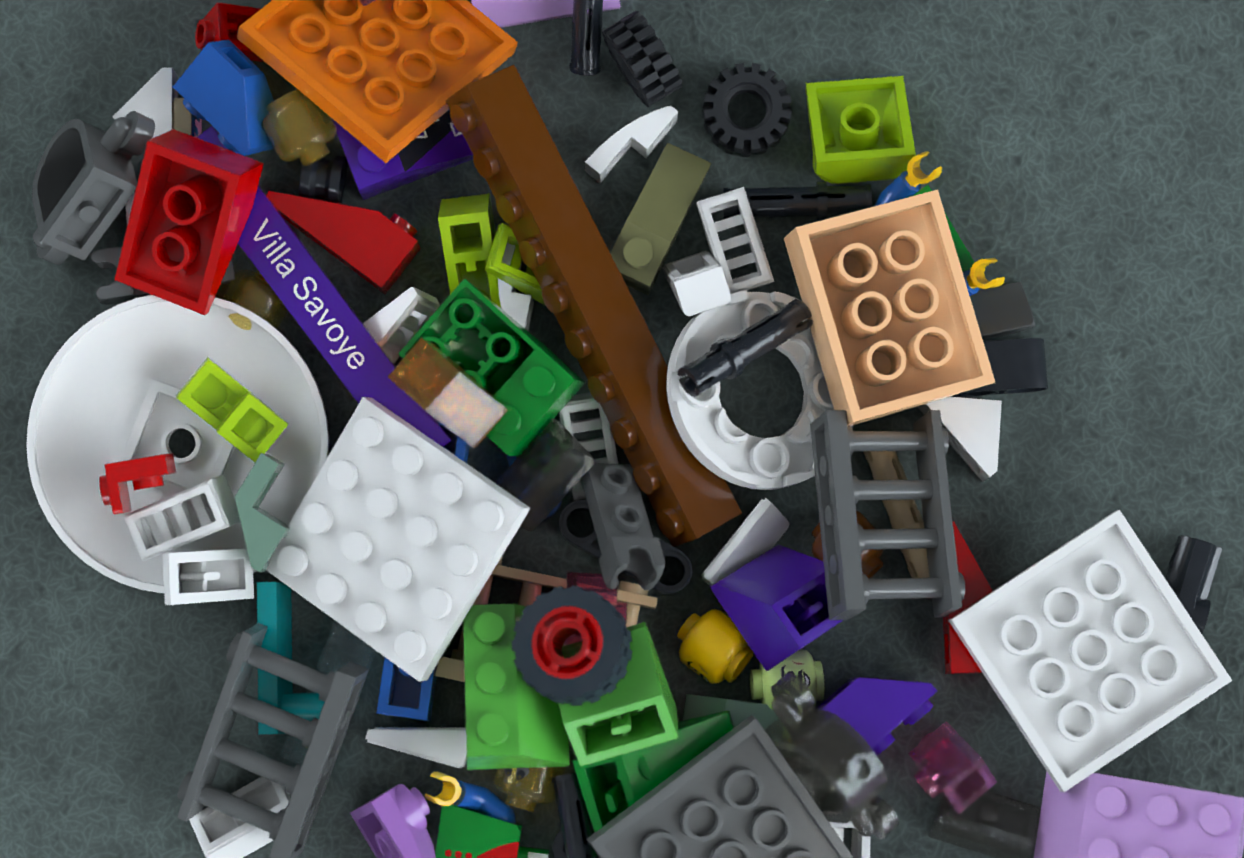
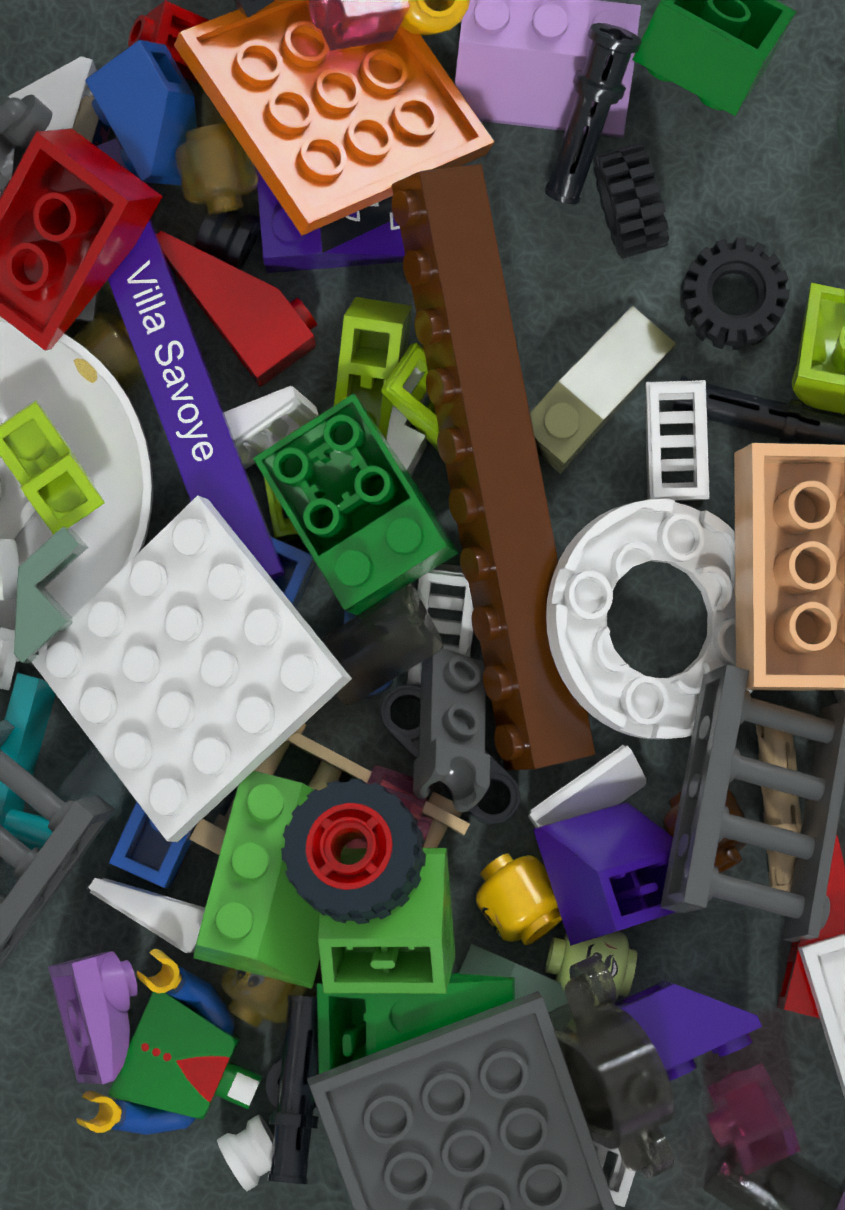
camera: 20 degrees right, 0 degrees up
clear orange slope [388,338,508,448] -> none
white slope [585,105,678,183] -> none
white slope [663,251,731,316] -> none
black pin [678,299,813,397] -> none

